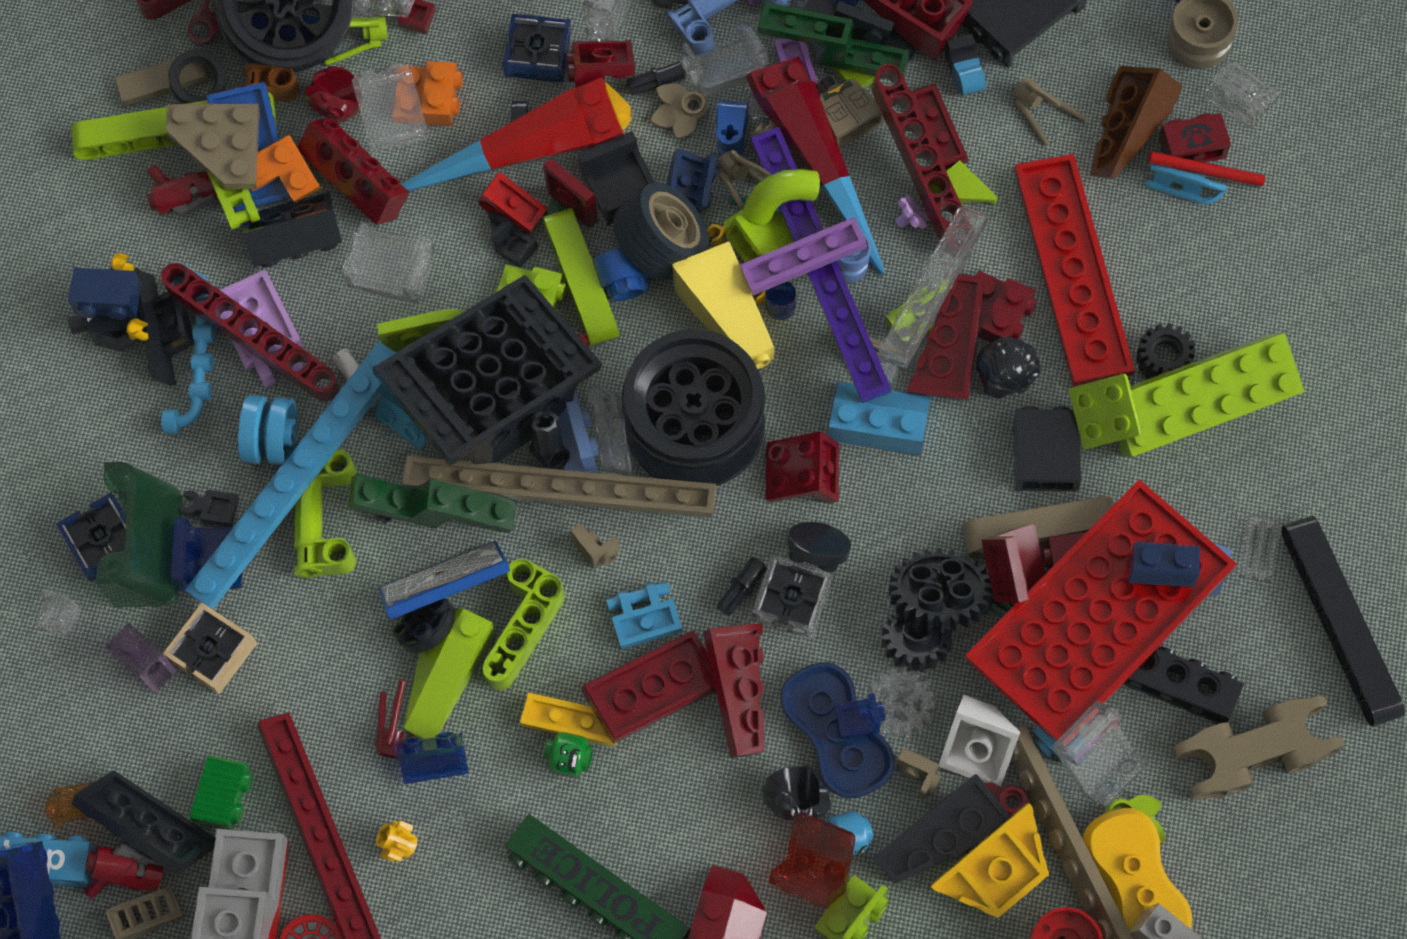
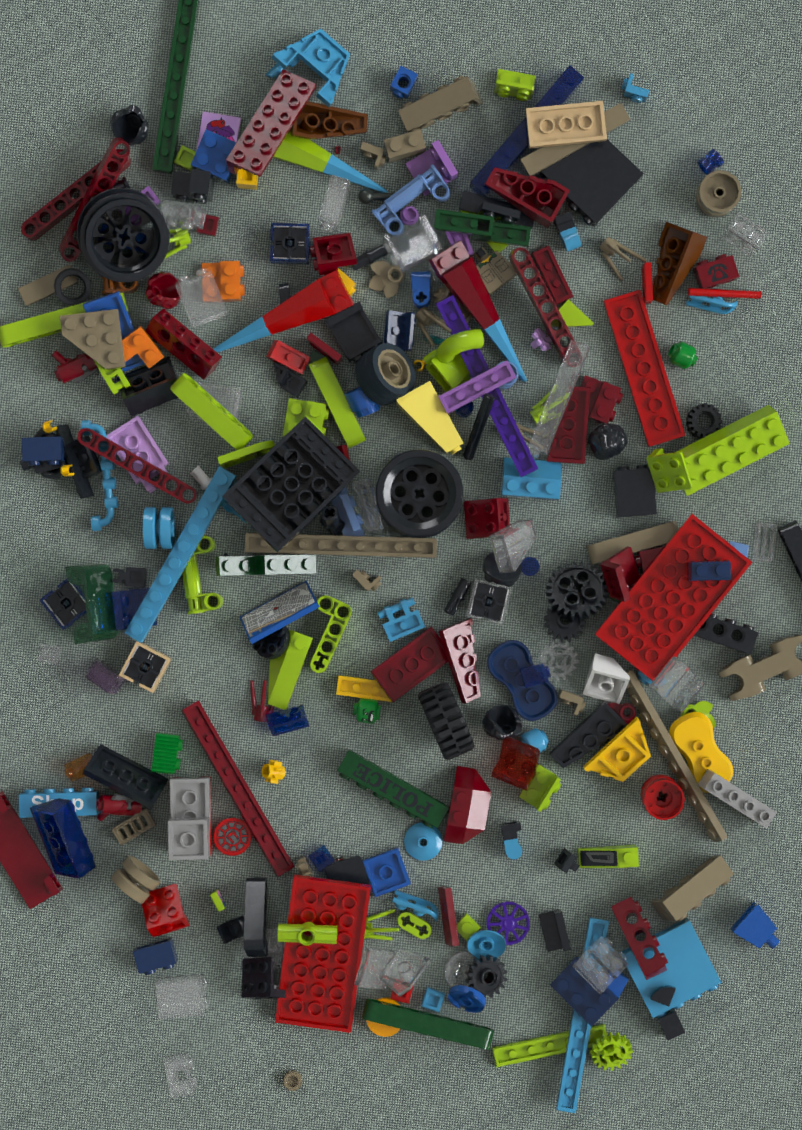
camera: 10 degrees left, 20 degrees up
none -> lime beam [170,373,253,450]
none -> medium lavender plate [400,206,419,225]
none -> black tyre [418,682,475,760]
none -> black axle [463,393,495,460]
none -> clear slope [489,519,537,573]
none -> clear blue plate [521,557,540,576]
none -> red tile [642,262,653,304]
none -> green head [668,341,698,370]

